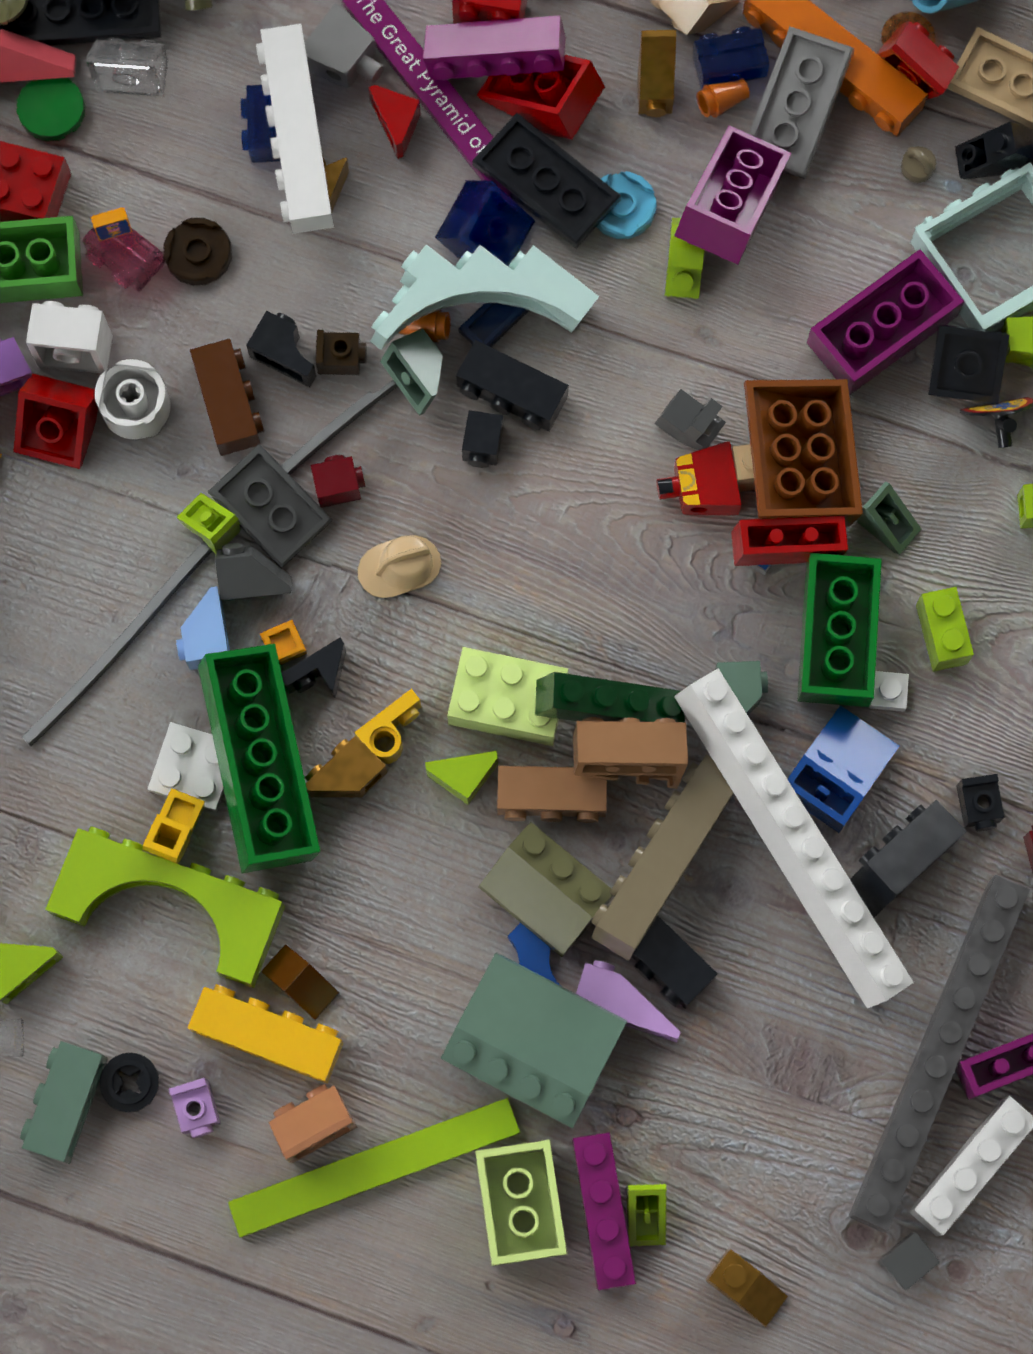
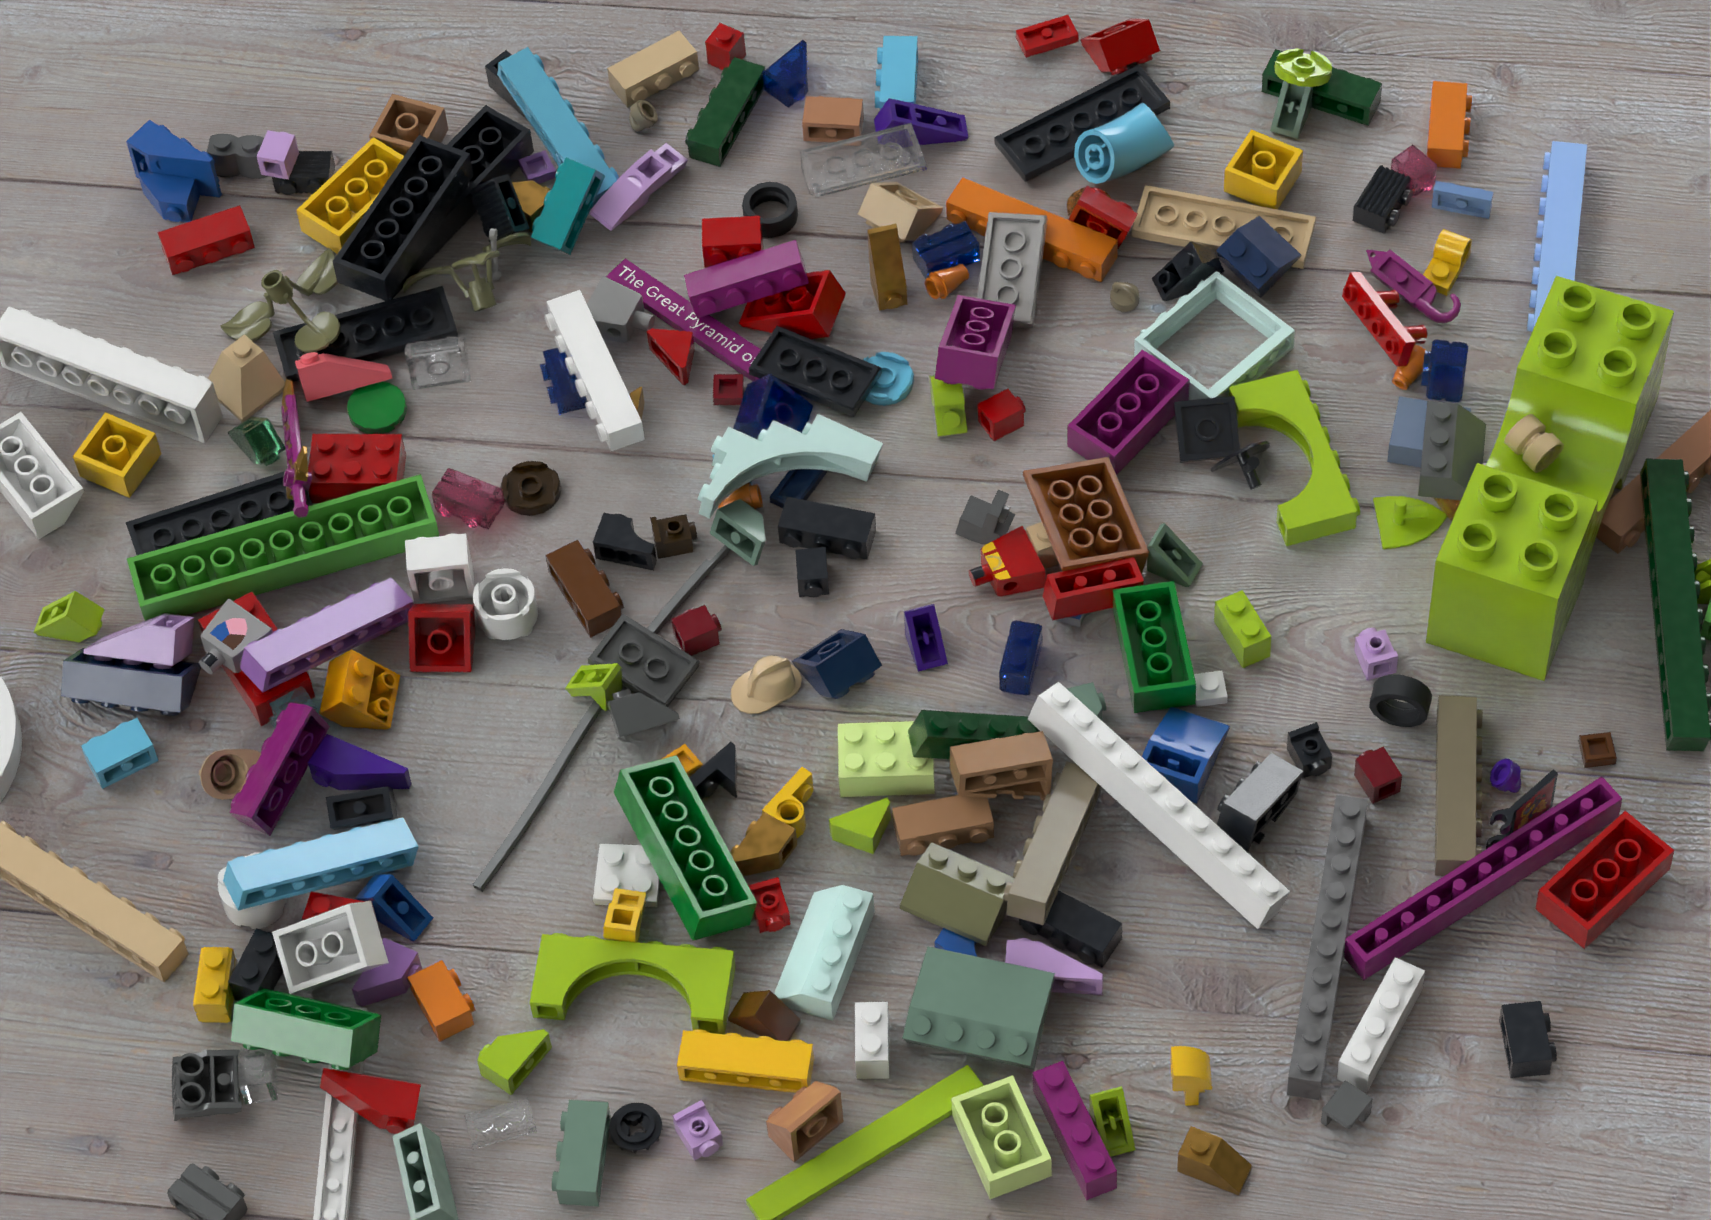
camera: 10 degrees left, 20 degrees down
tile [91,207,133,241] -> none
light blue slope [176,586,230,670] -> none
none -> dark red plate [713,374,744,405]
none -> red brick [748,877,791,933]
none -> light aqua slope [774,885,875,1021]
none -> dark blue slope [792,629,882,699]
none -> white brick [855,1002,889,1079]
none -> dark purple slope [904,604,948,672]
none -> red brick [977,388,1026,441]
none -> clear blue brick [999,620,1043,696]
none -> yellow brick [1170,1046,1212,1106]

